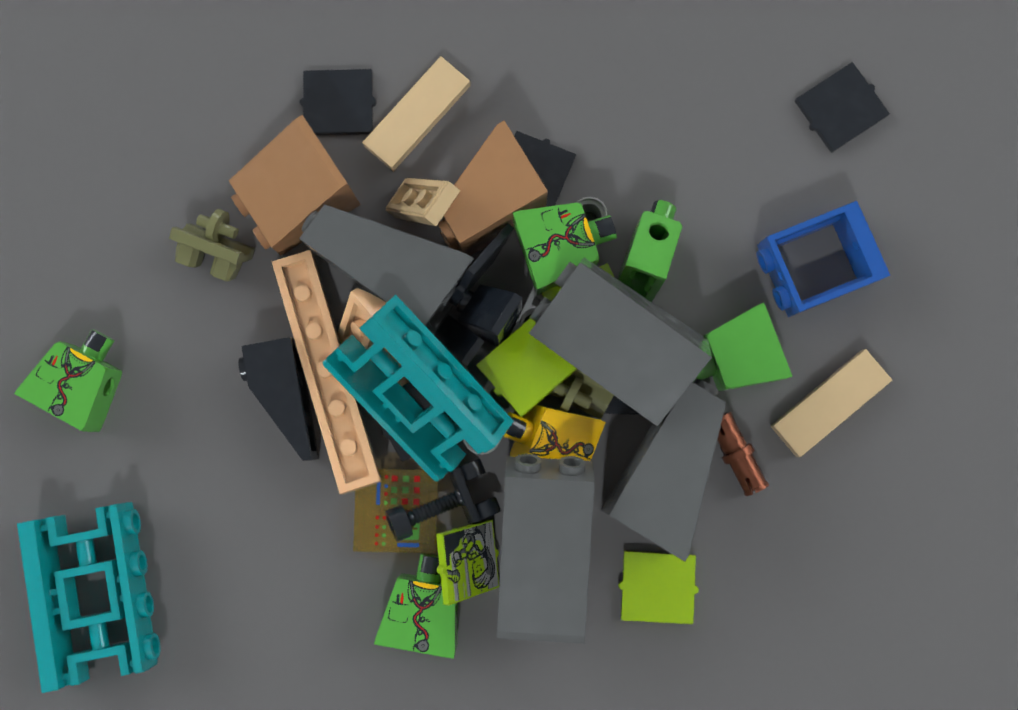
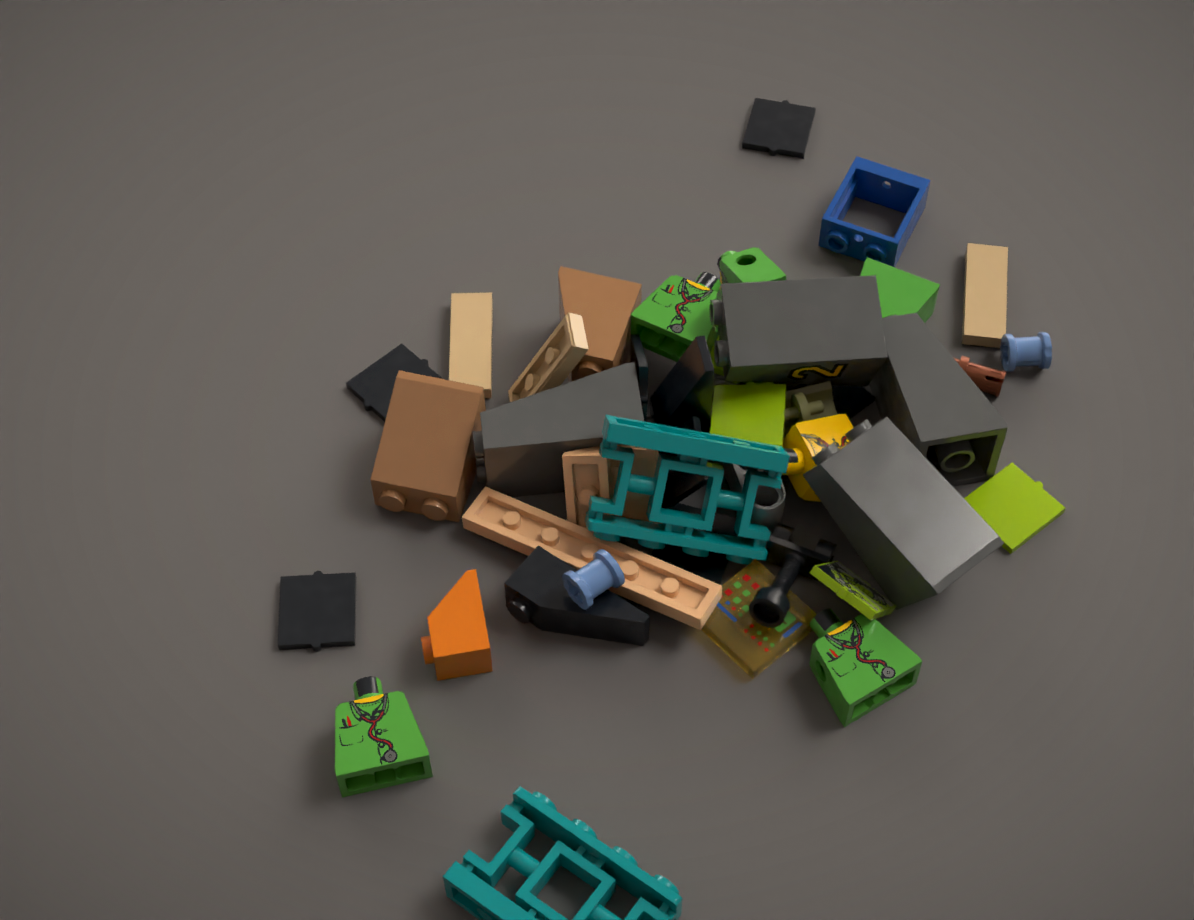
camera: 45 degrees left, 30 degrees down
olive hips [169,209,255,281] -> none
none -> black piece [278,571,357,652]
none -> orange slope [421,569,493,681]
none -> medium blue bush [562,549,625,610]
none -> medium blue bush [1000,332,1052,372]

